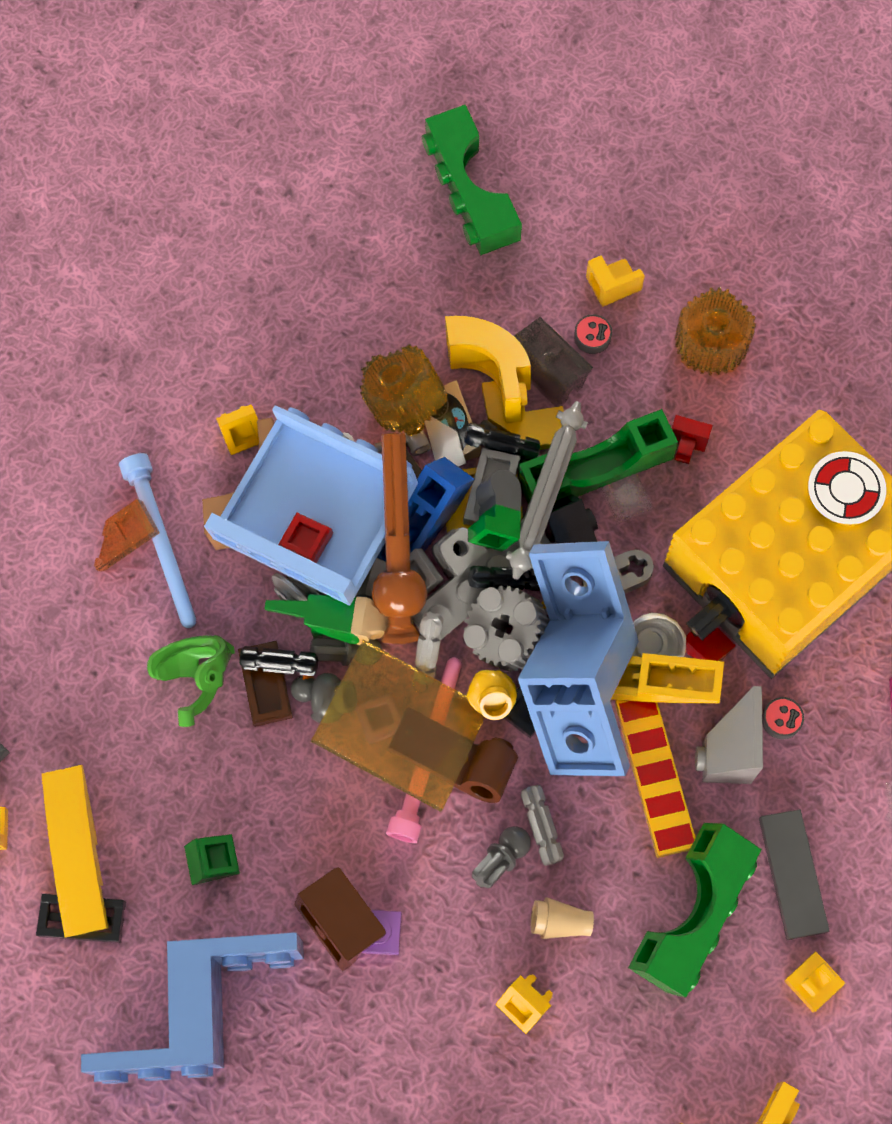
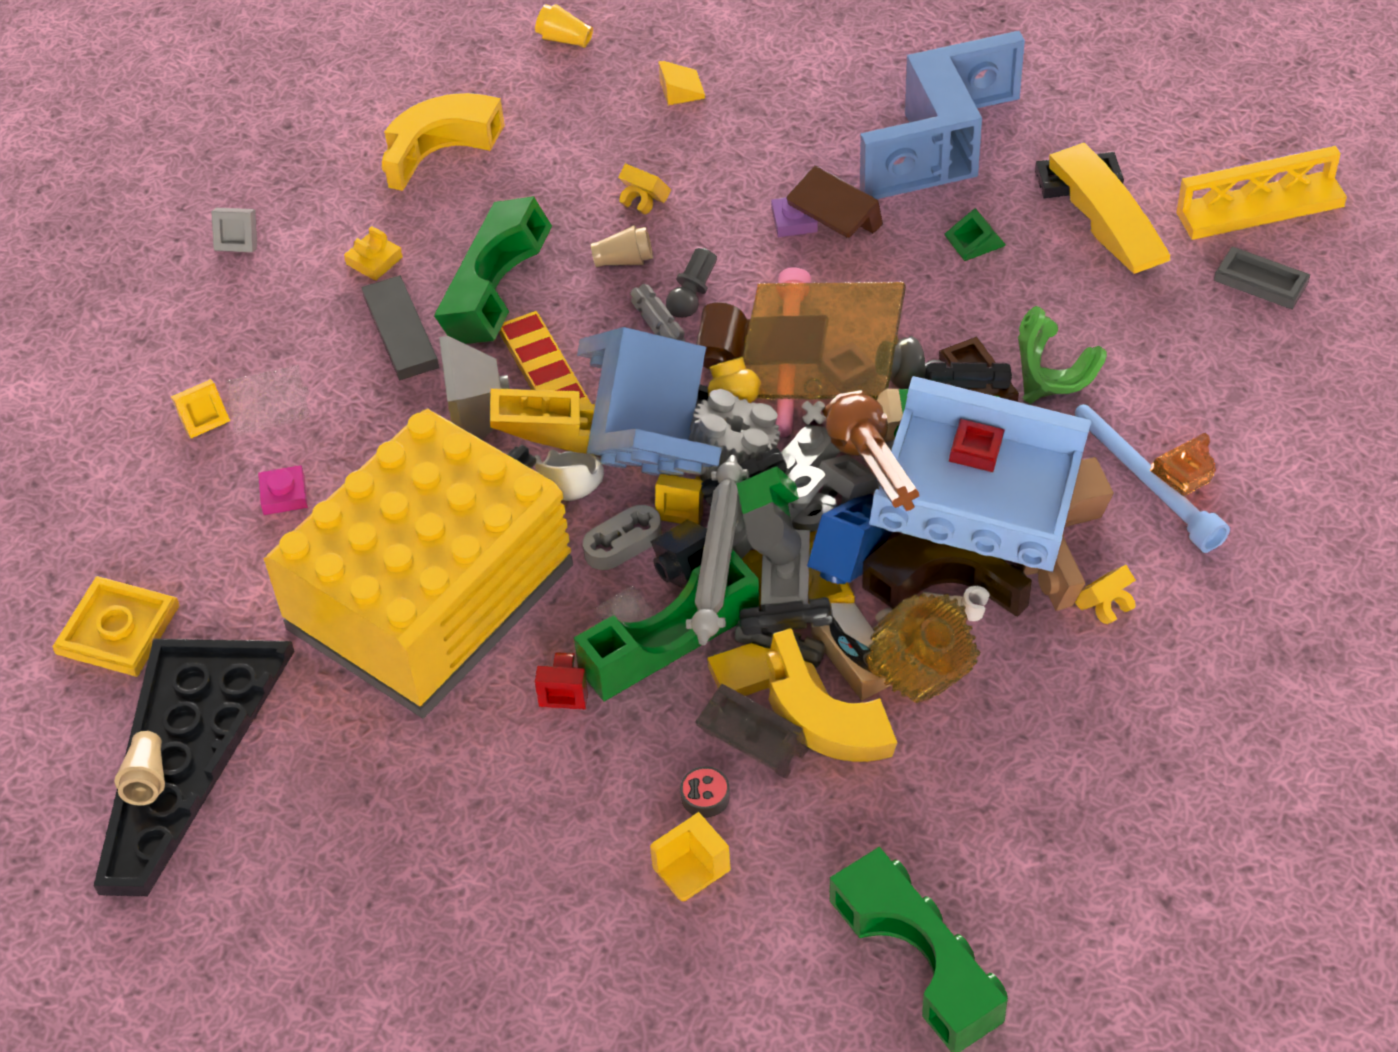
camera: 170 degrees right, 20 degrees down
clear yellow brick [674,287,756,375] -> none
sticker [808,451,886,525] -> none

